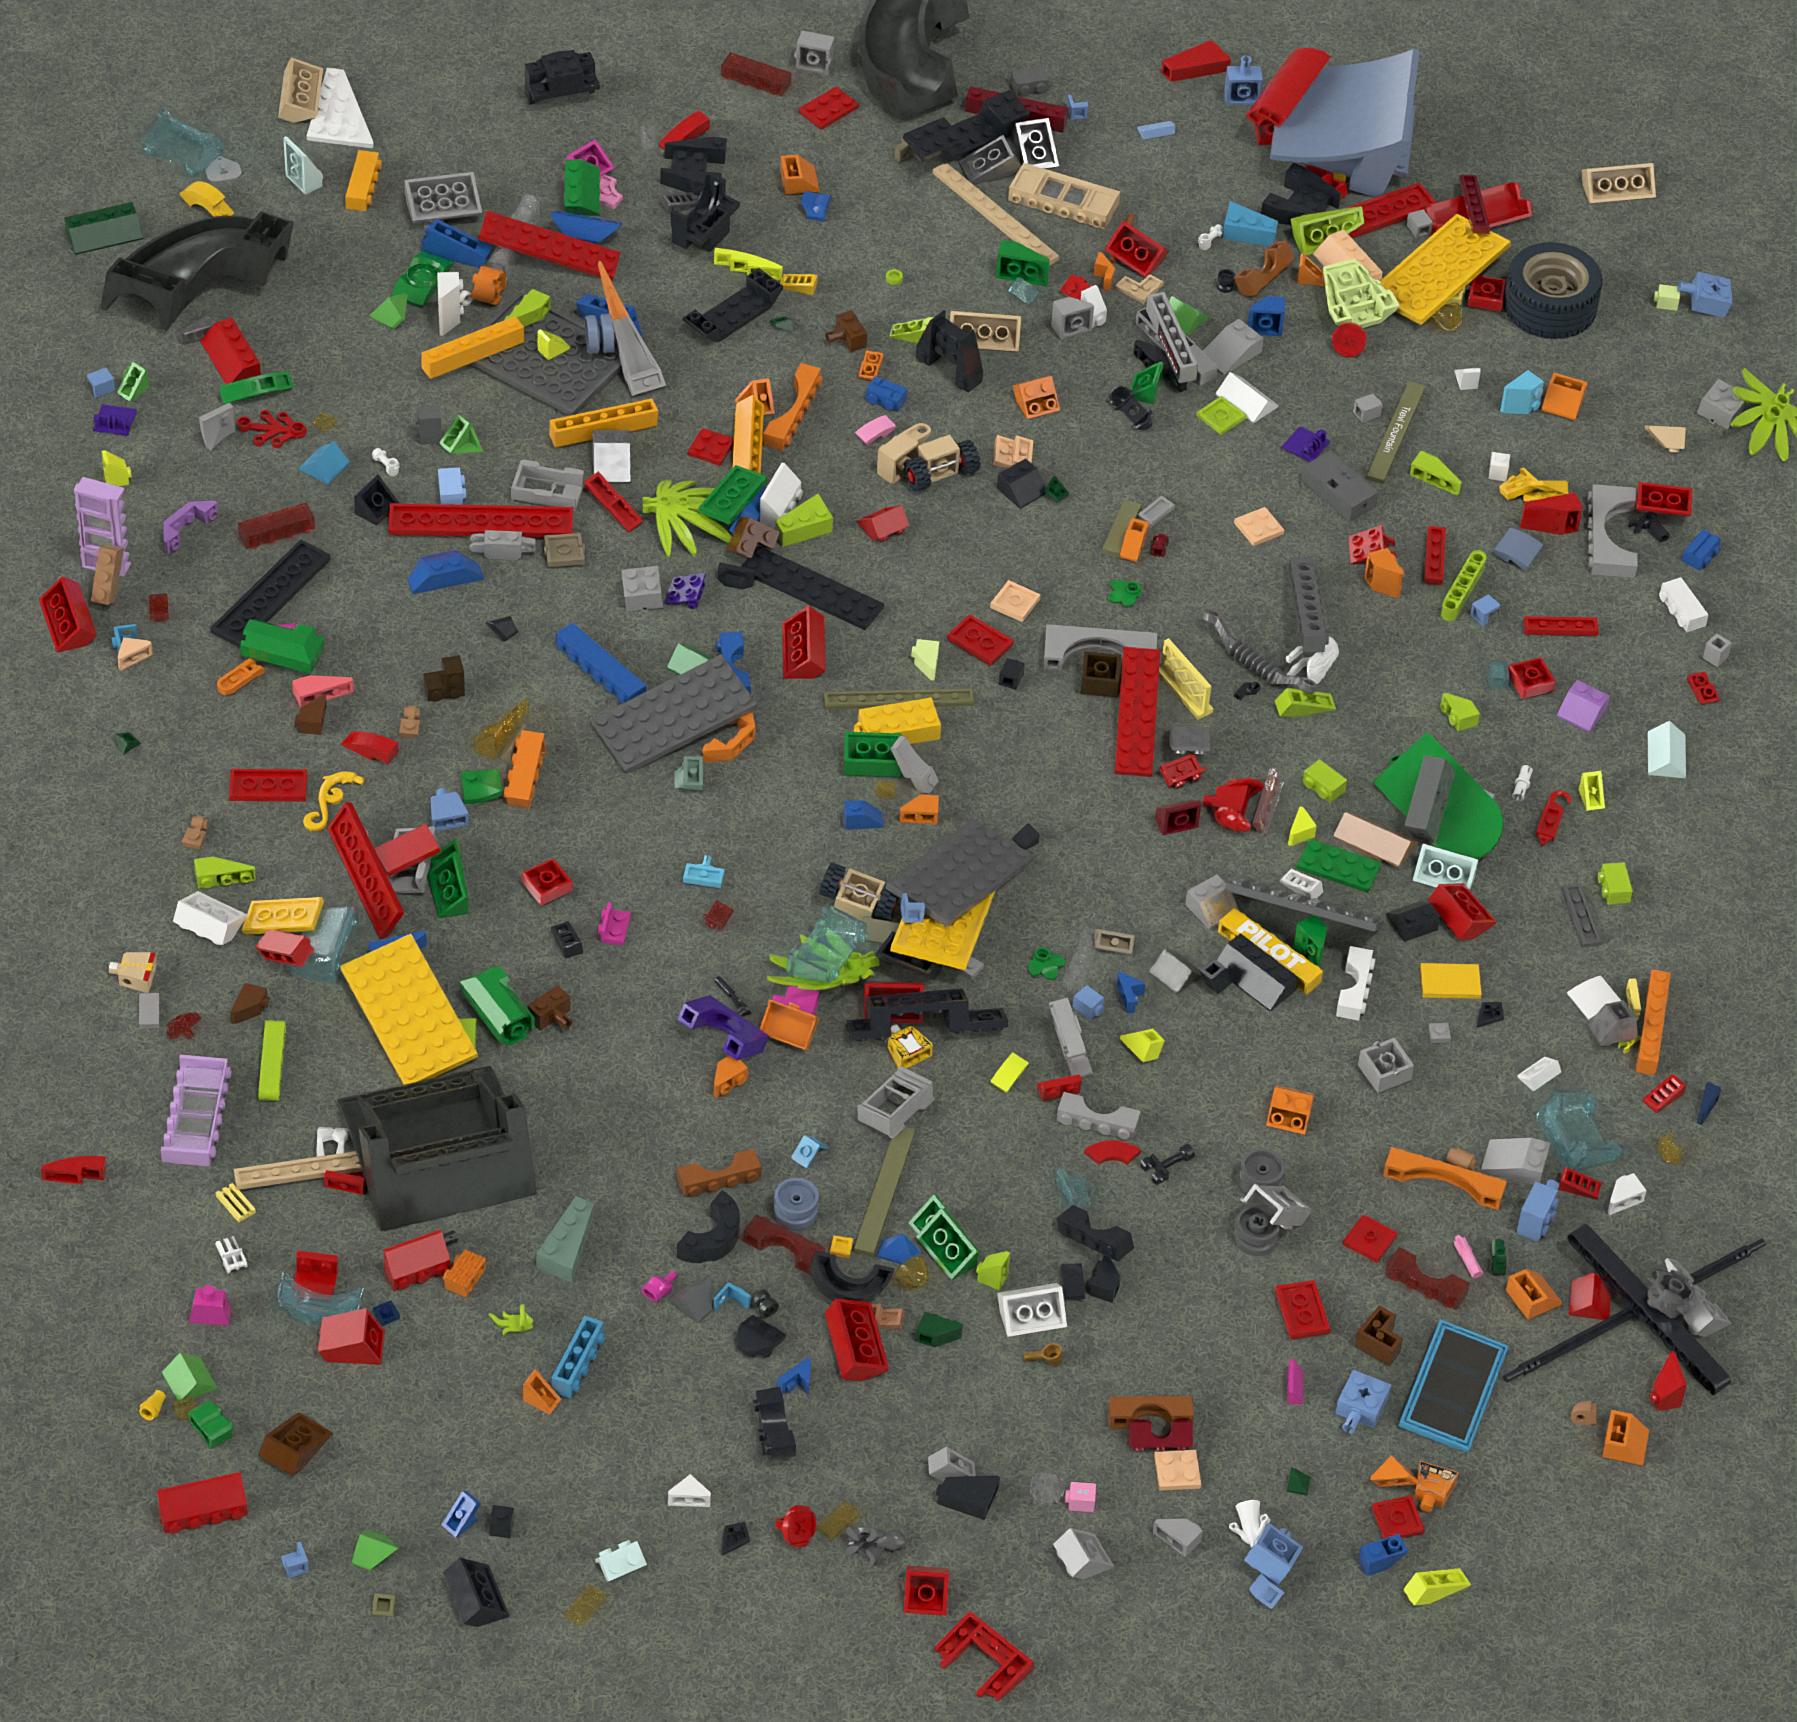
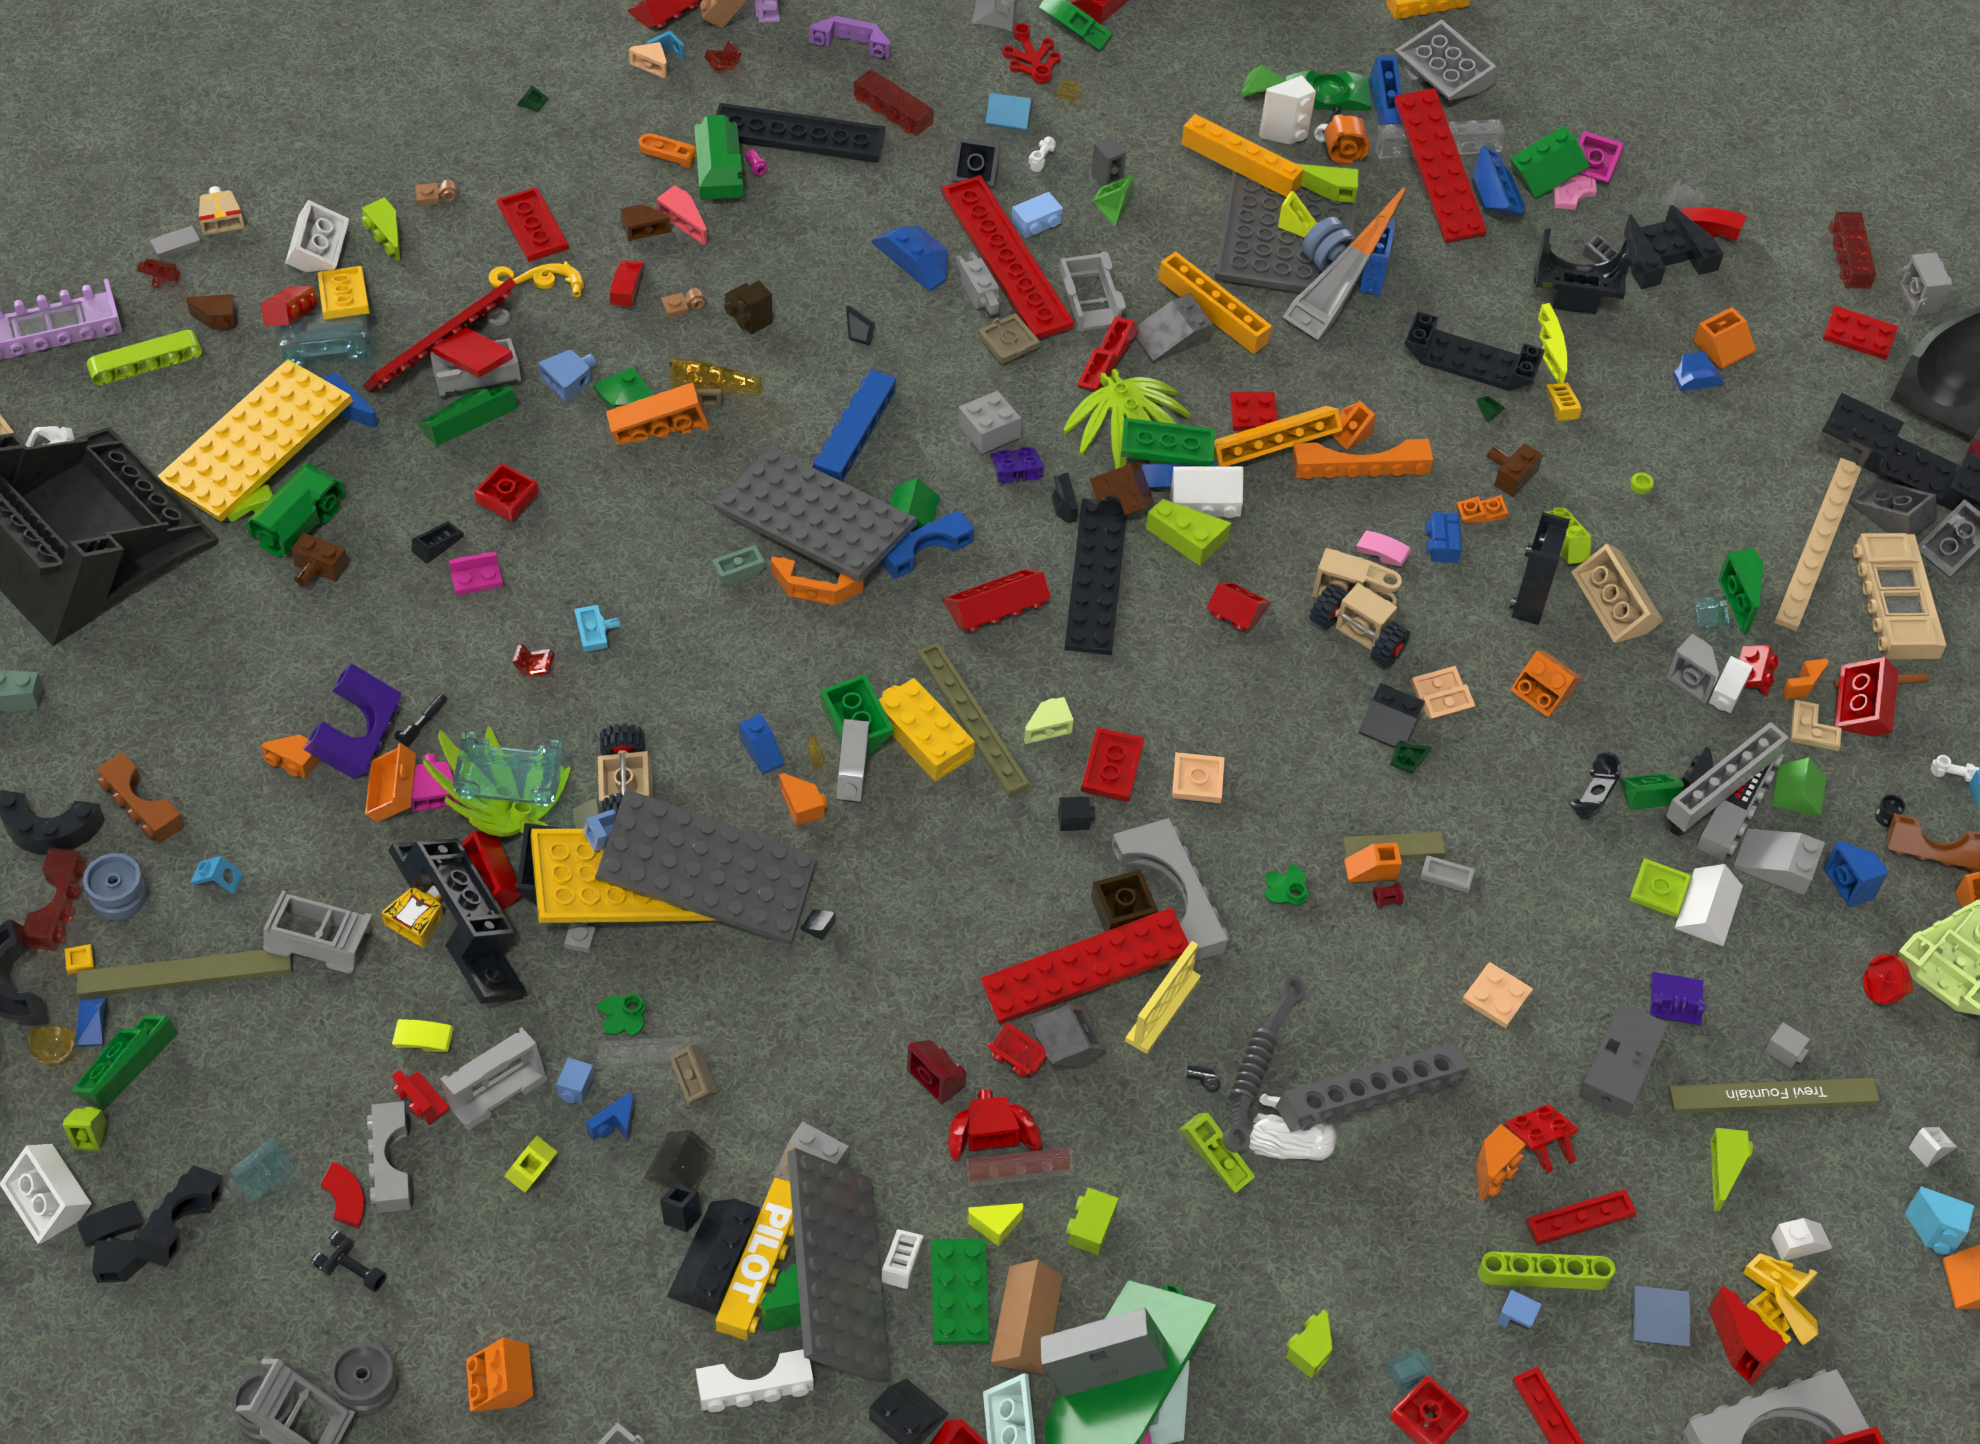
camera: 65 degrees right, 5 degrees up
black piece [525,50,600,105] -> none

